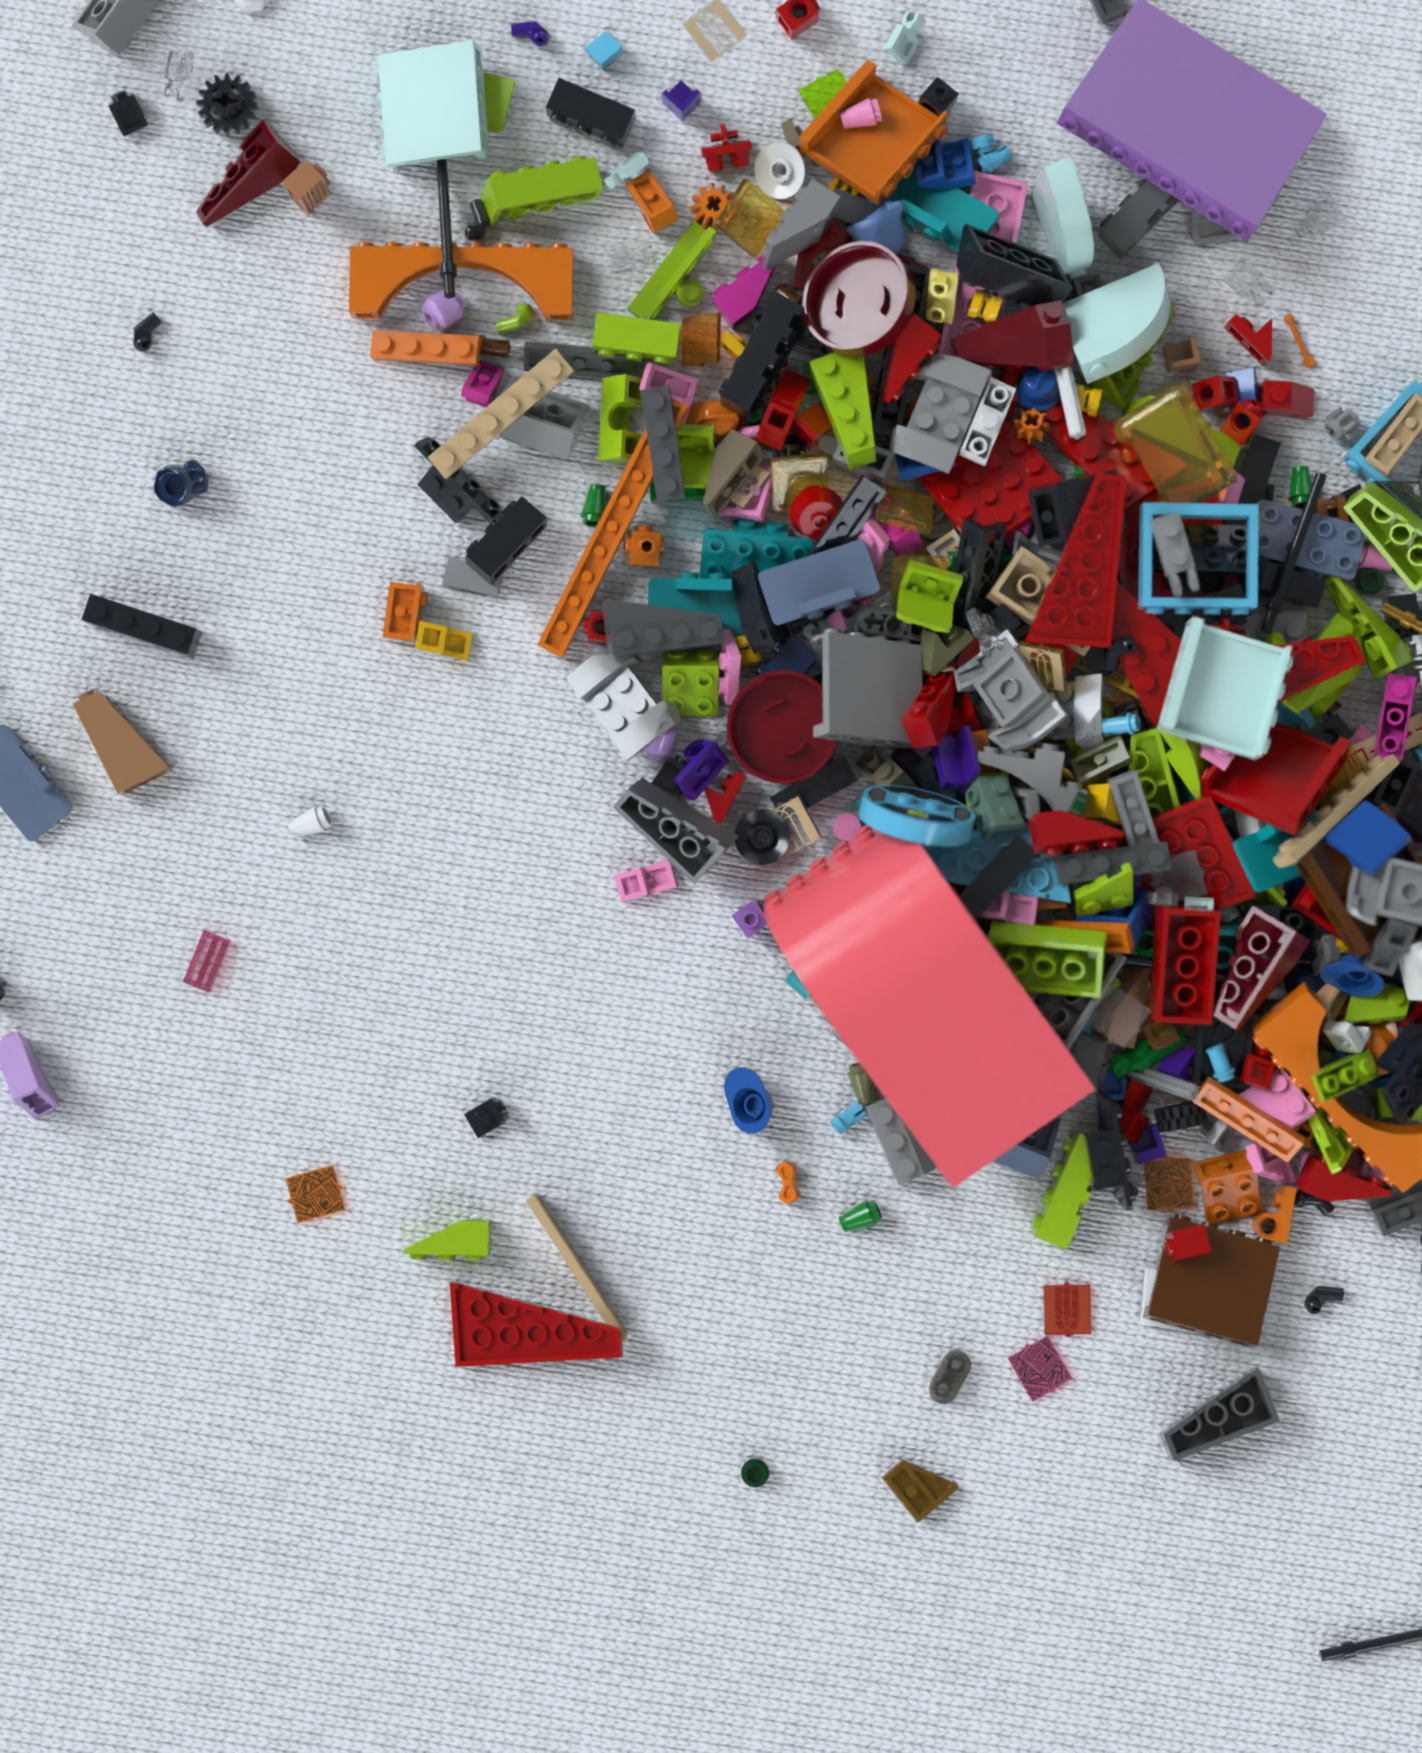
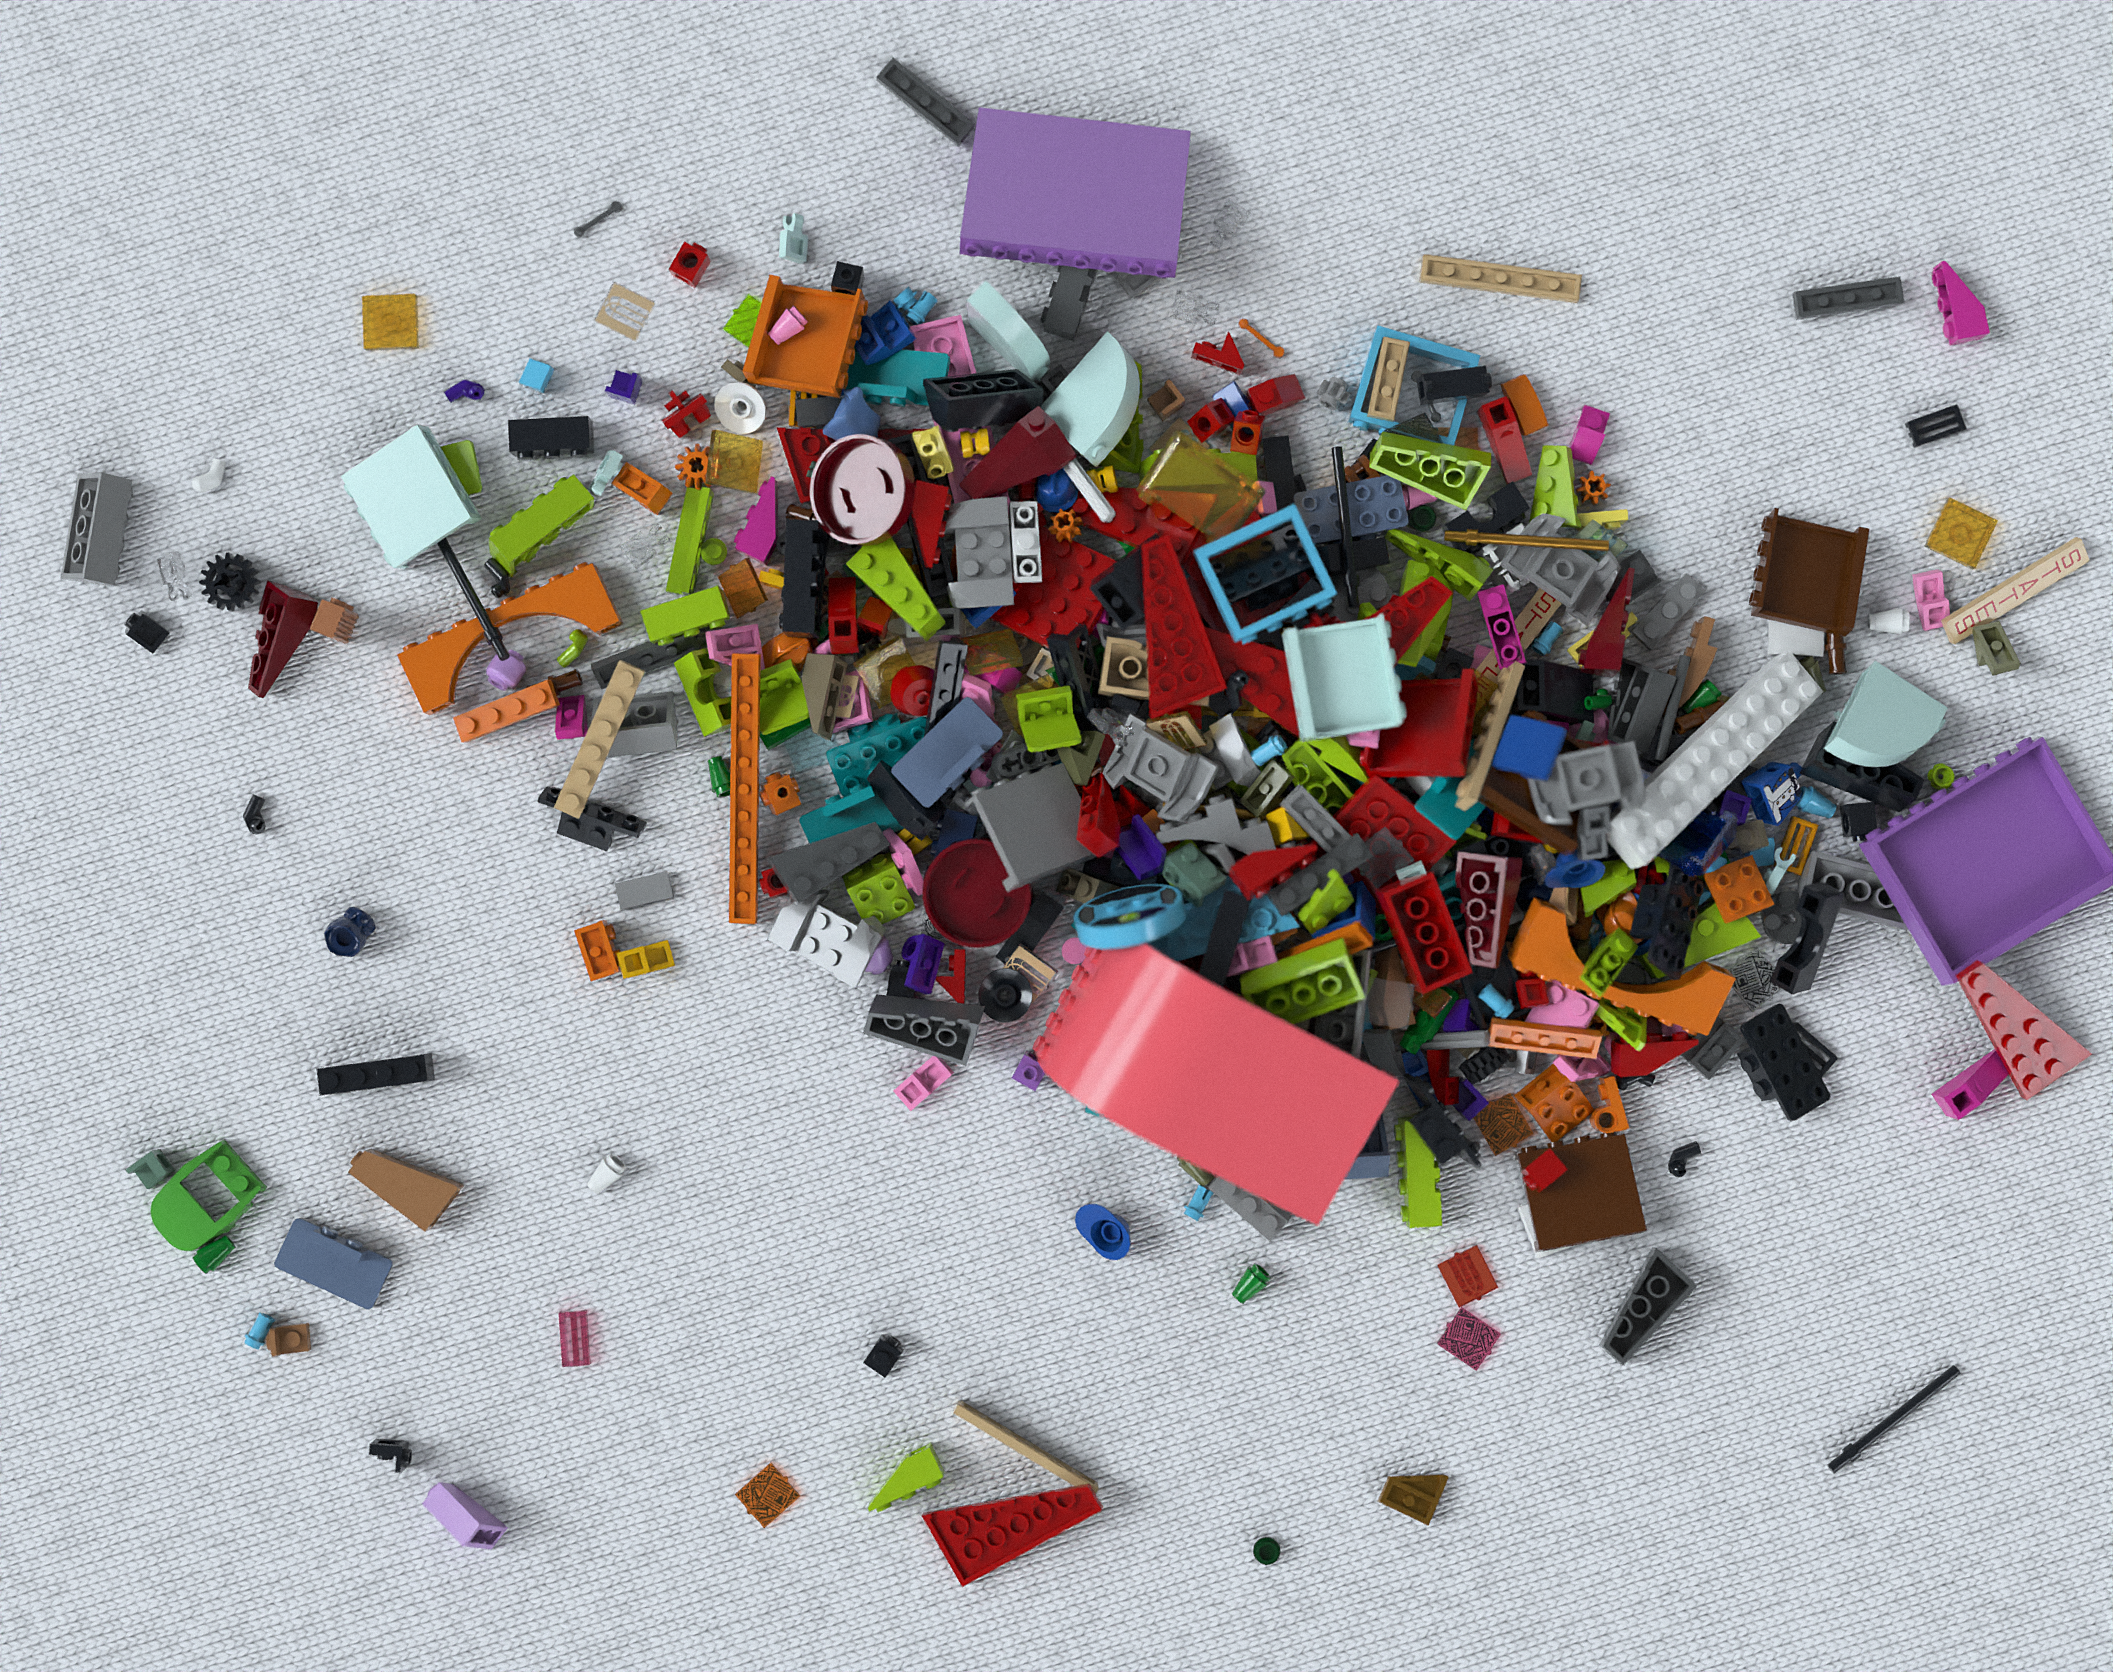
camera: 25 degrees left, 0 degrees up
black brick [465,496,547,586] -> none
dark grey plate [641,385,686,503] -> none
light grey slope [762,179,841,270] -> none
orange piece [775,1161,801,1204] -> none
clear smoke plate [929,1349,971,1404] -> none
dark green tile [1067,791,1088,816] -> none
clear plate [1149,887,1179,906] -> none
light grey hinge [1150,512,1199,597] -> none
green cone [1289,466,1313,509] -> none
white bracket [1323,1021,1372,1053] -> none

